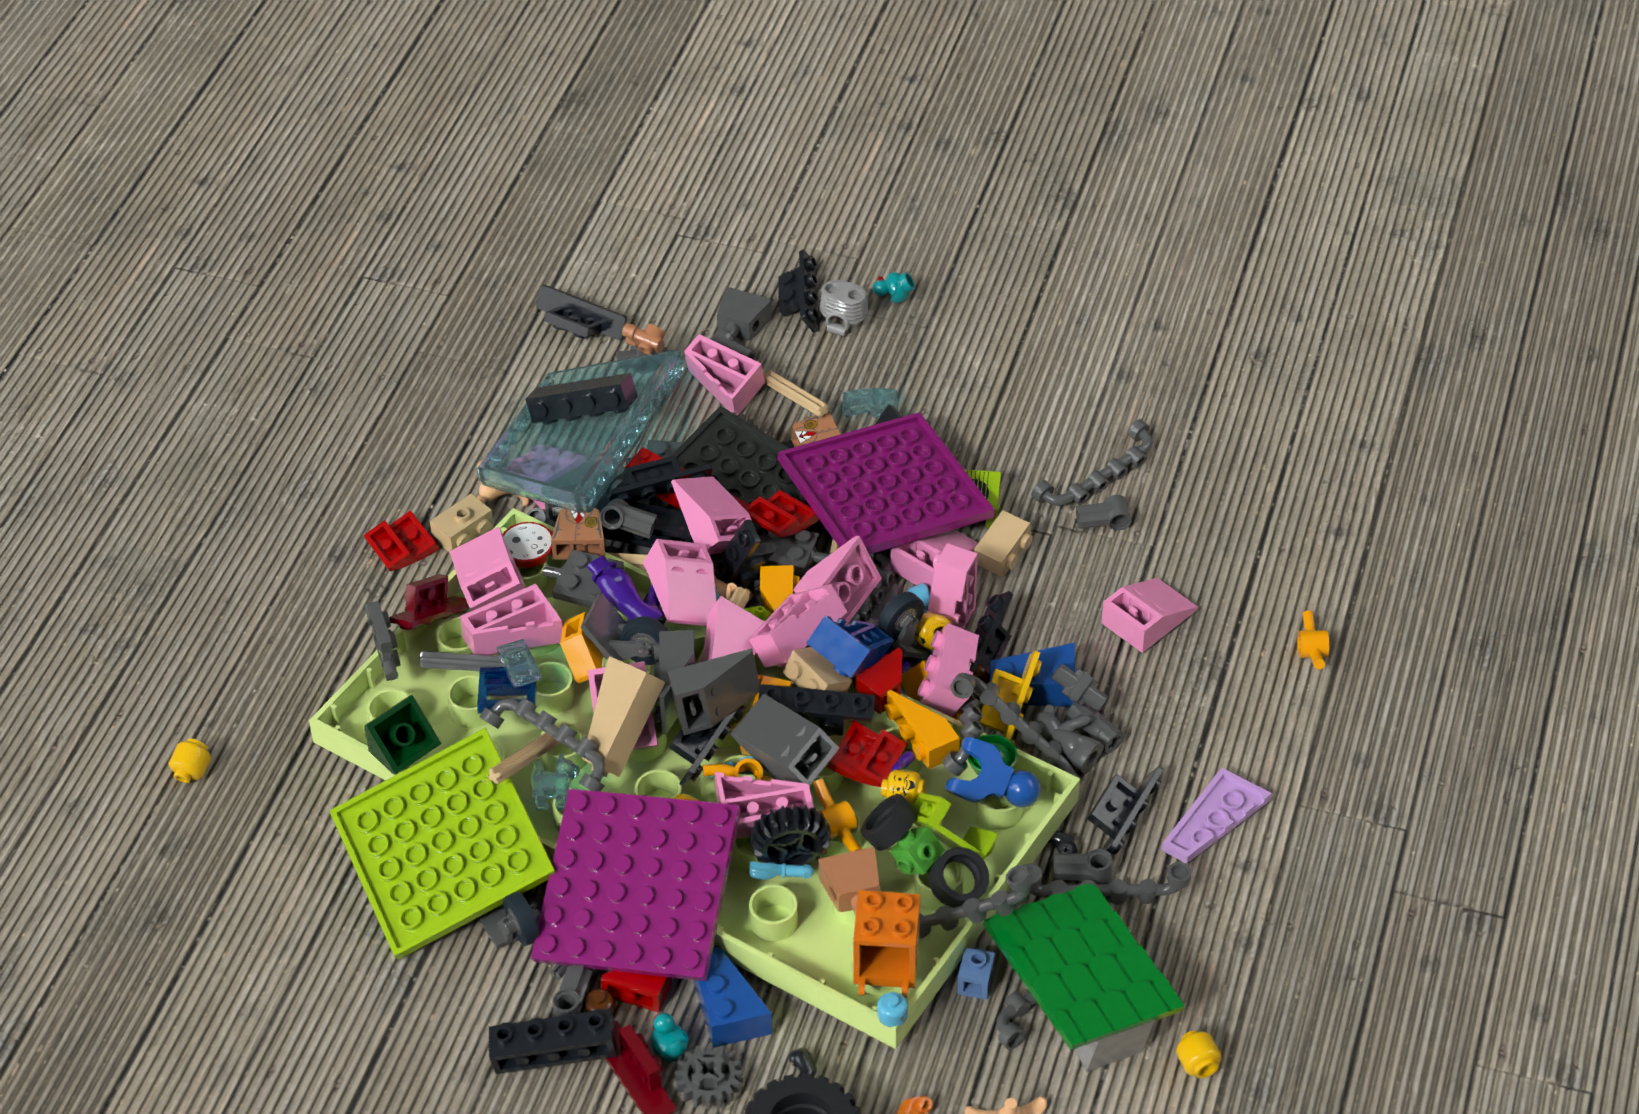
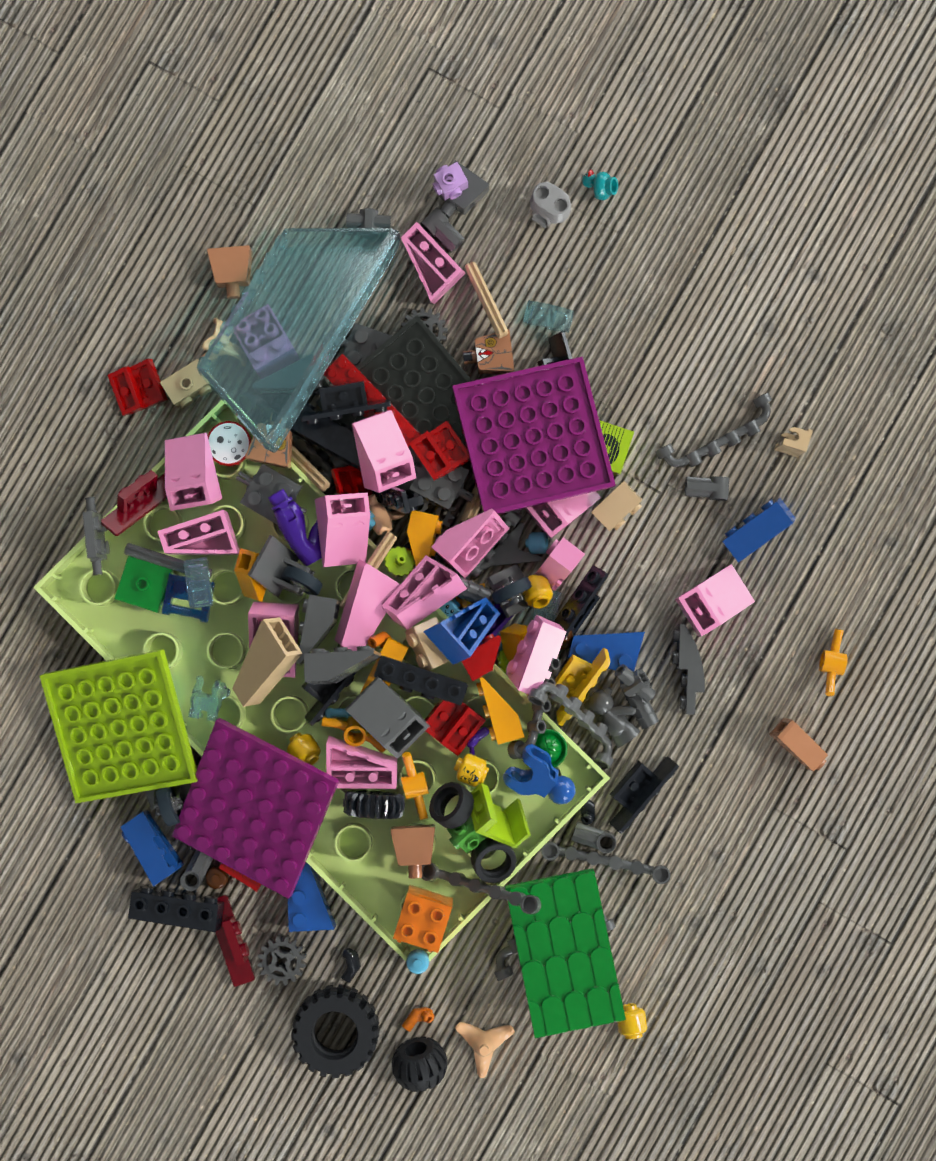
camera: 15 degrees right, 40 degrees up
dark green slope [364,695,442,775] -> none
dark grey bar [479,697,605,792] -> none
tan axle [488,733,561,784] -> none
black brick [525,373,638,425] -> none
black bracket [536,284,627,340] -> none
dark grey piece [600,498,658,539] -> none
nougat plate [622,323,665,355] -> none
teal animal [650,1013,689,1061] -> none
medium azure piece [749,861,814,879] -> none
black bracket [778,249,819,332] -> none
medium blue brick [957,947,995,1000] -> none
lavender wing [1162,767,1272,864] -> none
none -> green plate [114,556,173,613]
none -> blue wedge [121,809,184,887]
none -> nougat torso [207,245,253,299]
none -> lavender brick [432,162,468,200]
none -> dark grey slope [672,624,705,715]
none -> blue wedge [722,498,796,563]
none -> nougat slope [769,718,828,772]
none -> tan hinge [774,427,813,457]

